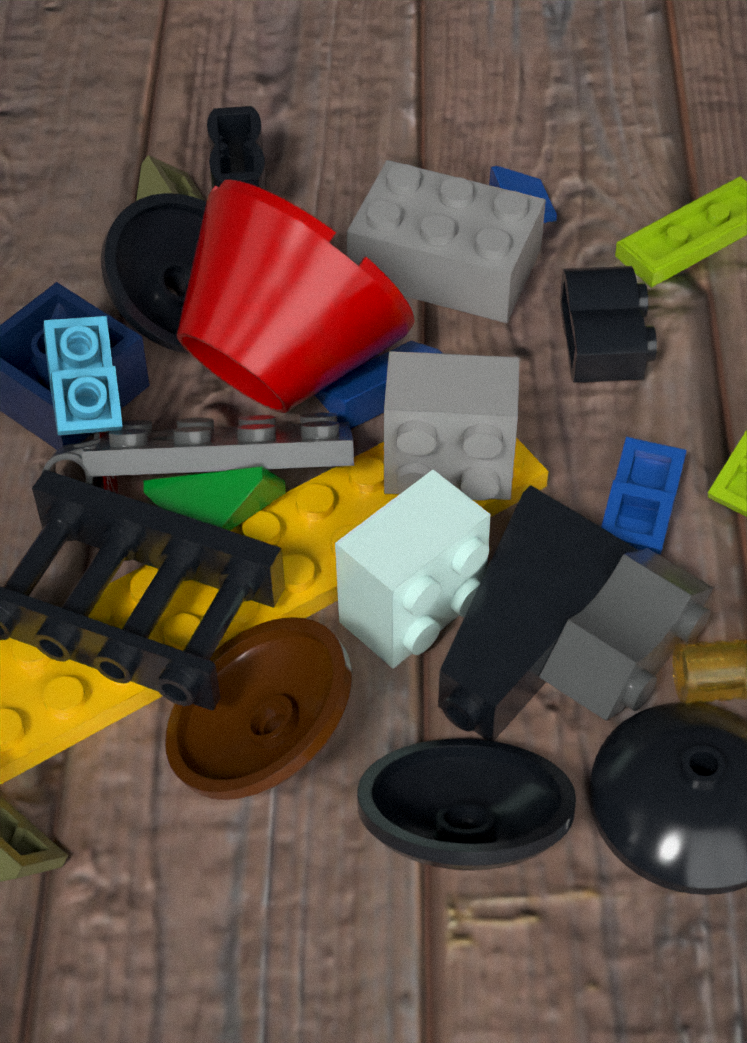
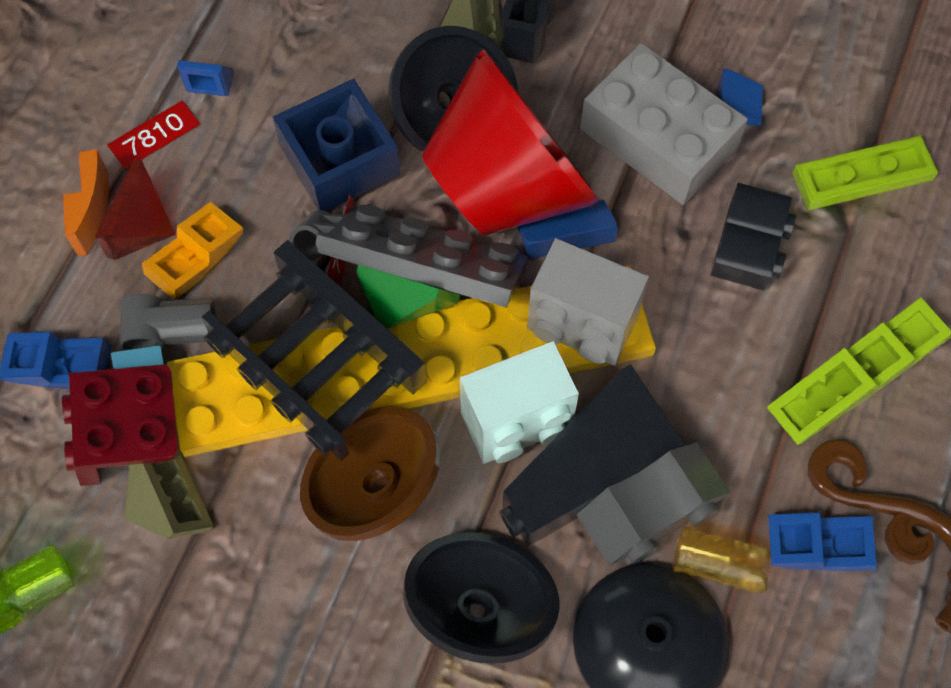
camera: 20 degrees right, 15 degrees up
medium azure slope [43,316,123,435] -> none
blue slope [601,437,687,555] -> none

